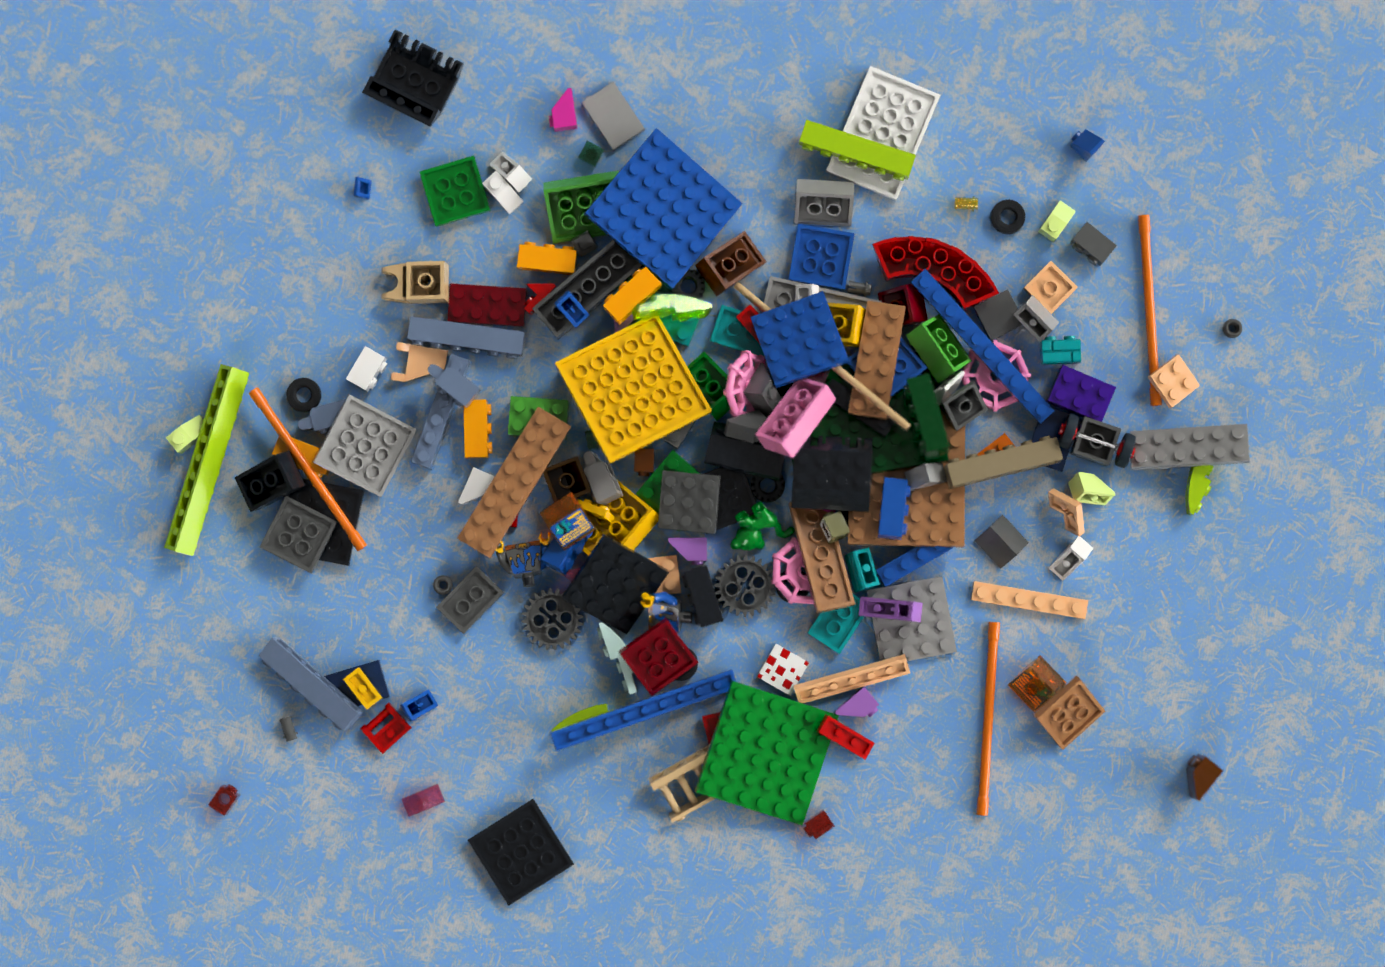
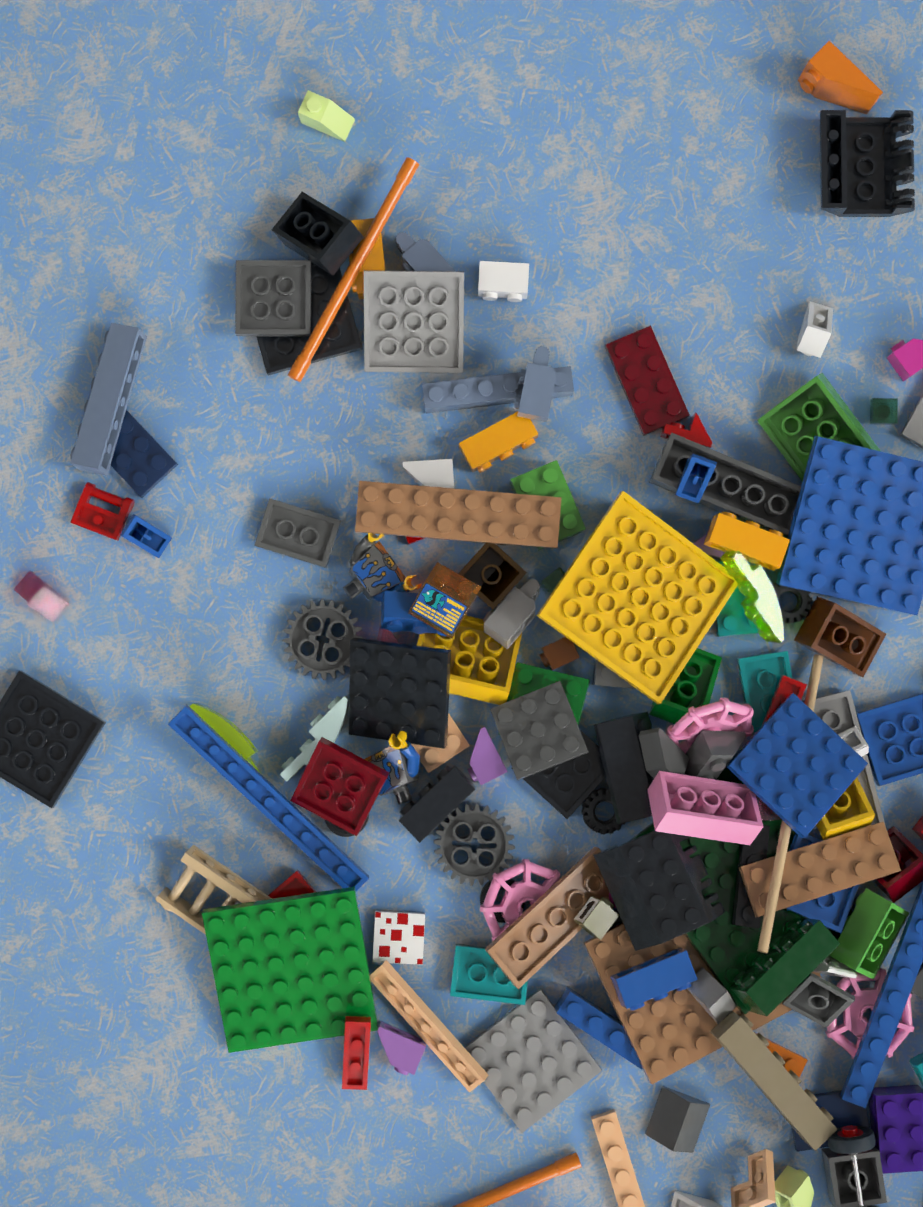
camera: 55 degrees right, 0 degrees up
lime brick [164,364,249,556] -> none
dark grey pin [279,716,298,742] -> none
black tyre [286,378,321,412] -> none
yellow plate [343,667,383,710] -> none
blue slope [353,177,372,199] -> none
tan brick [381,261,449,304] -> none
light nougat flag [391,342,448,382] -> none
sand blue brick [407,316,526,359] -> none
green plate [420,155,491,227] -> none
dark grey plate [433,575,453,595] -> none
white slope [482,171,523,215] -> none
light orange brick [517,242,578,275] -> none
dark grey plate [571,230,598,257] -> none
yellow plate [573,498,615,523] -> none
green animal [730,502,795,551] -> none
clear red brick [804,809,835,839] -> none
teal brick [844,548,880,592] -> none
dark grey pin [847,281,872,297] -> none
medium lavender slope [859,596,923,622] -> none
none -> orange slope [798,41,883,114]

